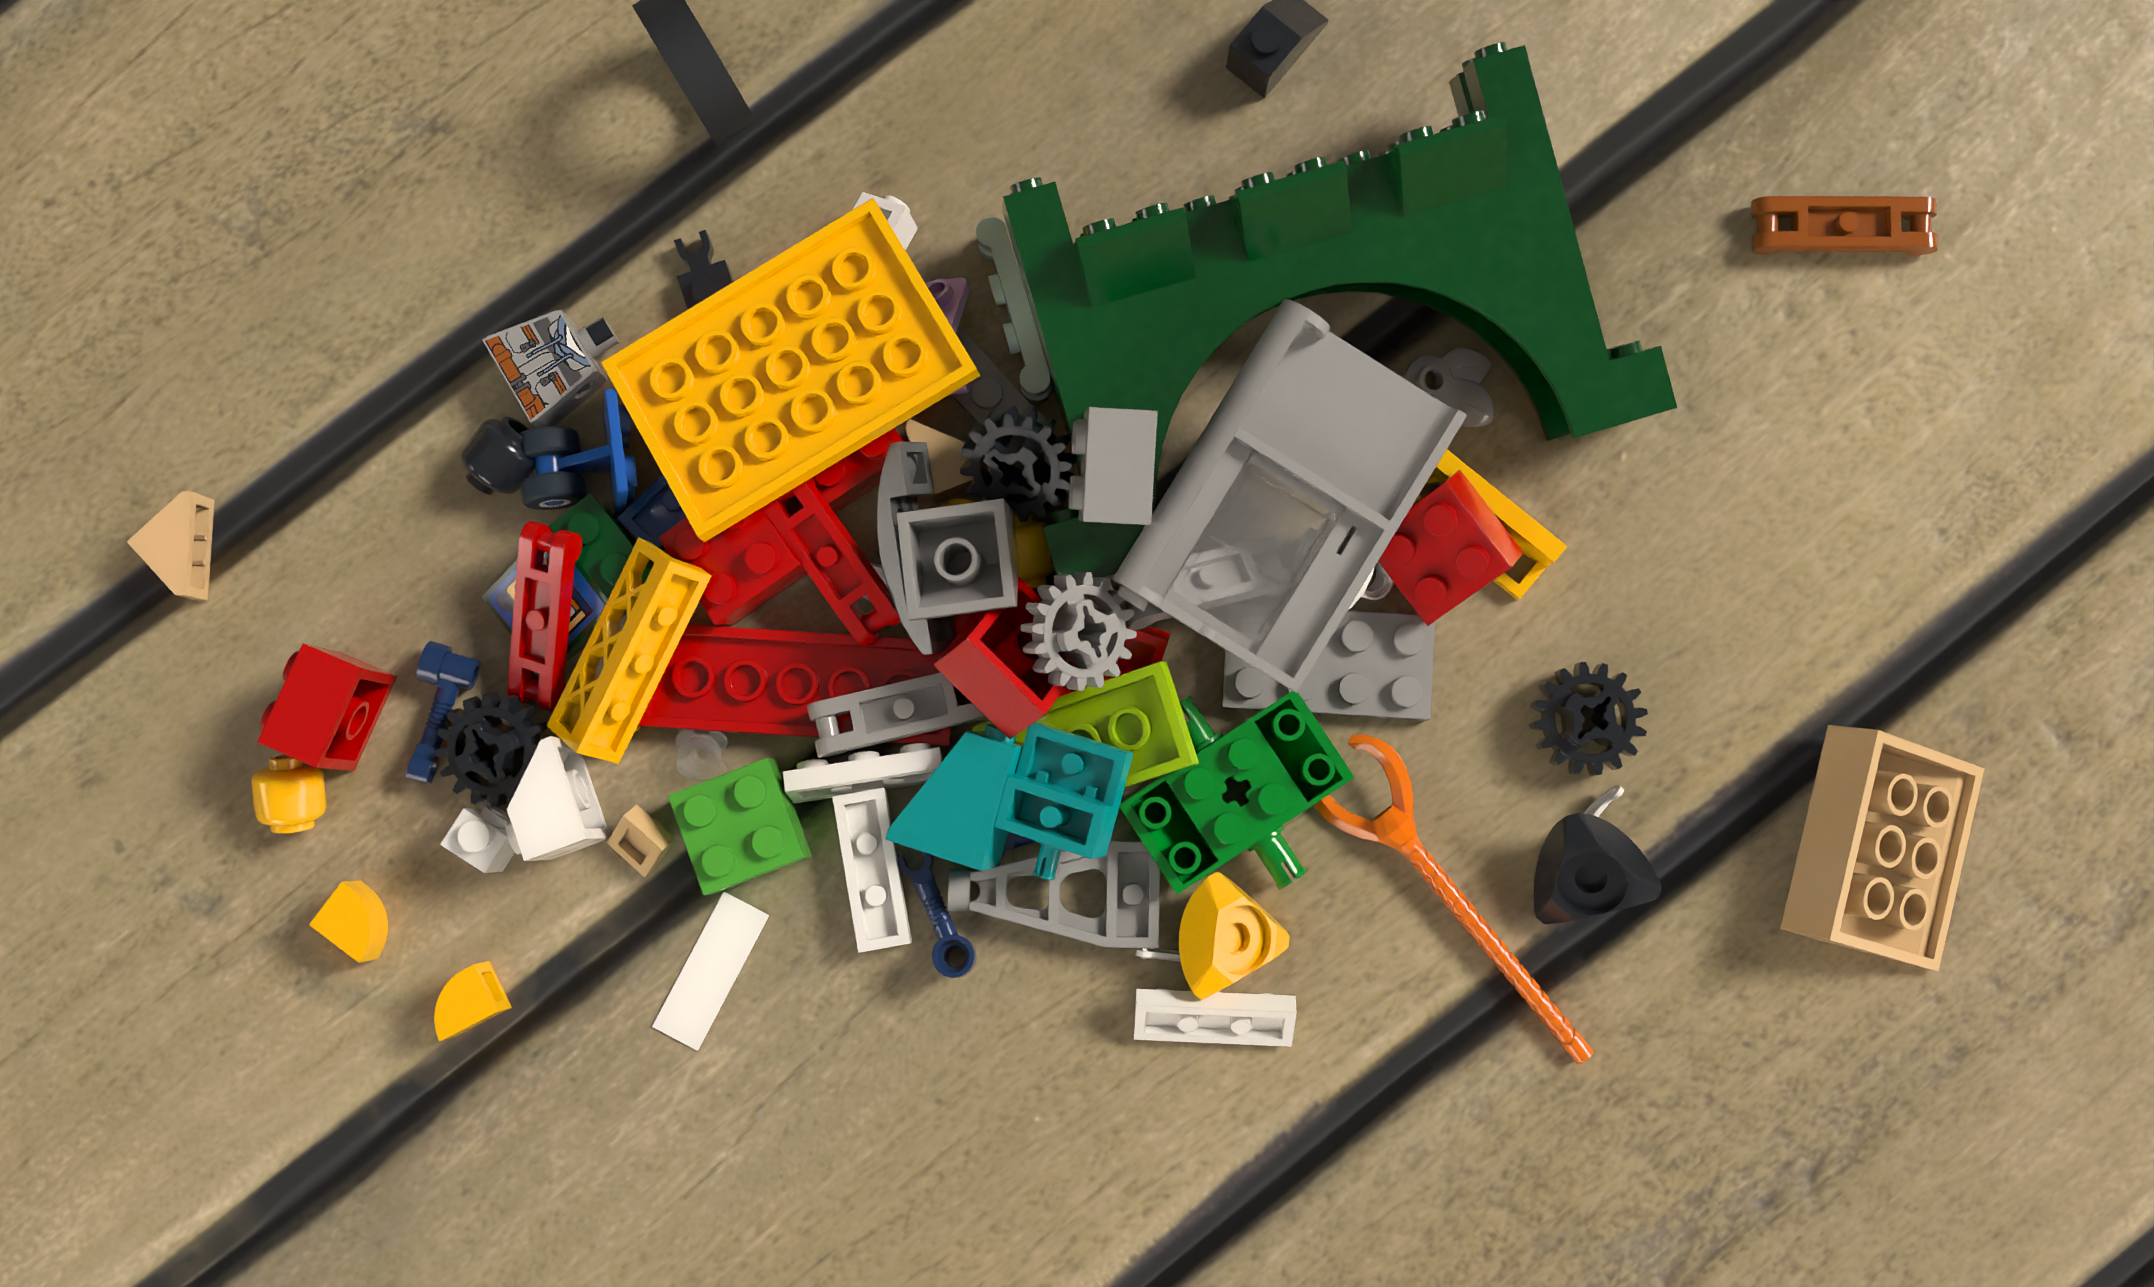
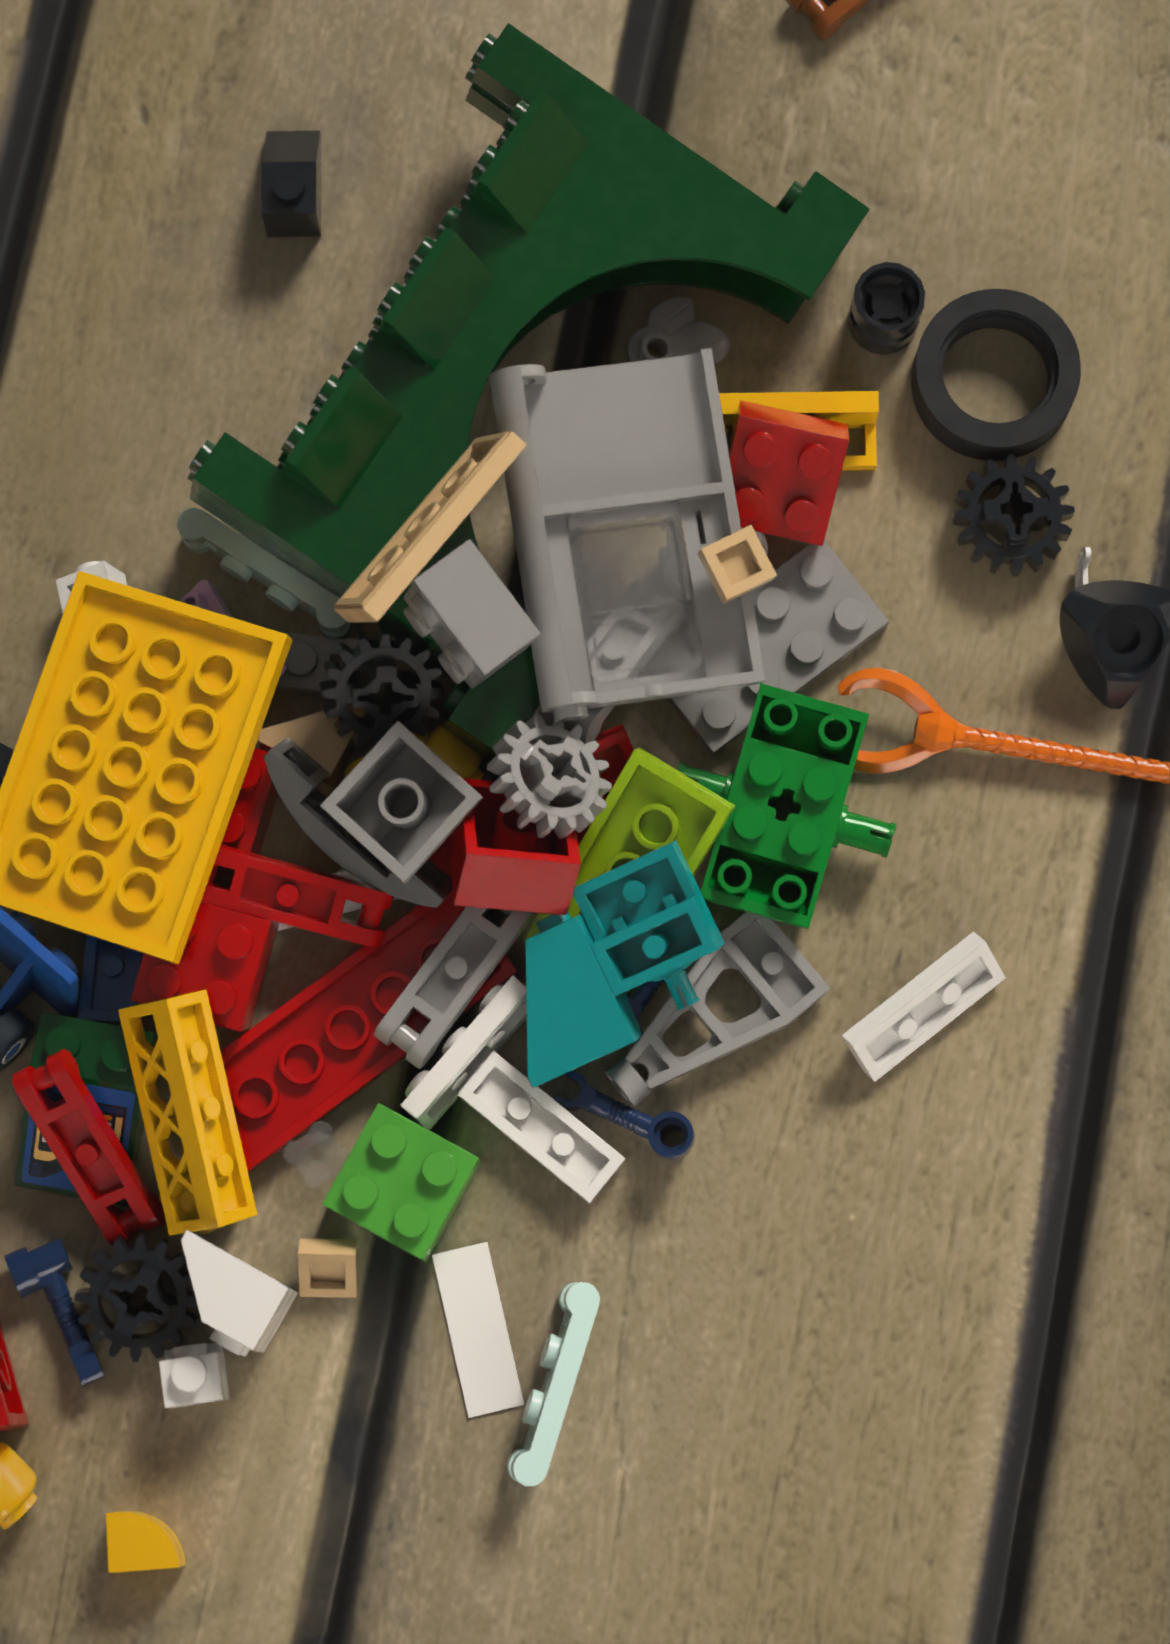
camera: 45 degrees left, 5 degrees down
yellow brick [434,961,512,1042] -> none
yellow hat [1136,872,1290,1000] -> none
none -> tan tile [334,431,527,623]
none -> light aqua plate [506,1282,600,1487]
none -> tan plate [697,525,777,604]
none -> black wheel [848,262,925,355]
none -> black tyre [911,289,1081,461]

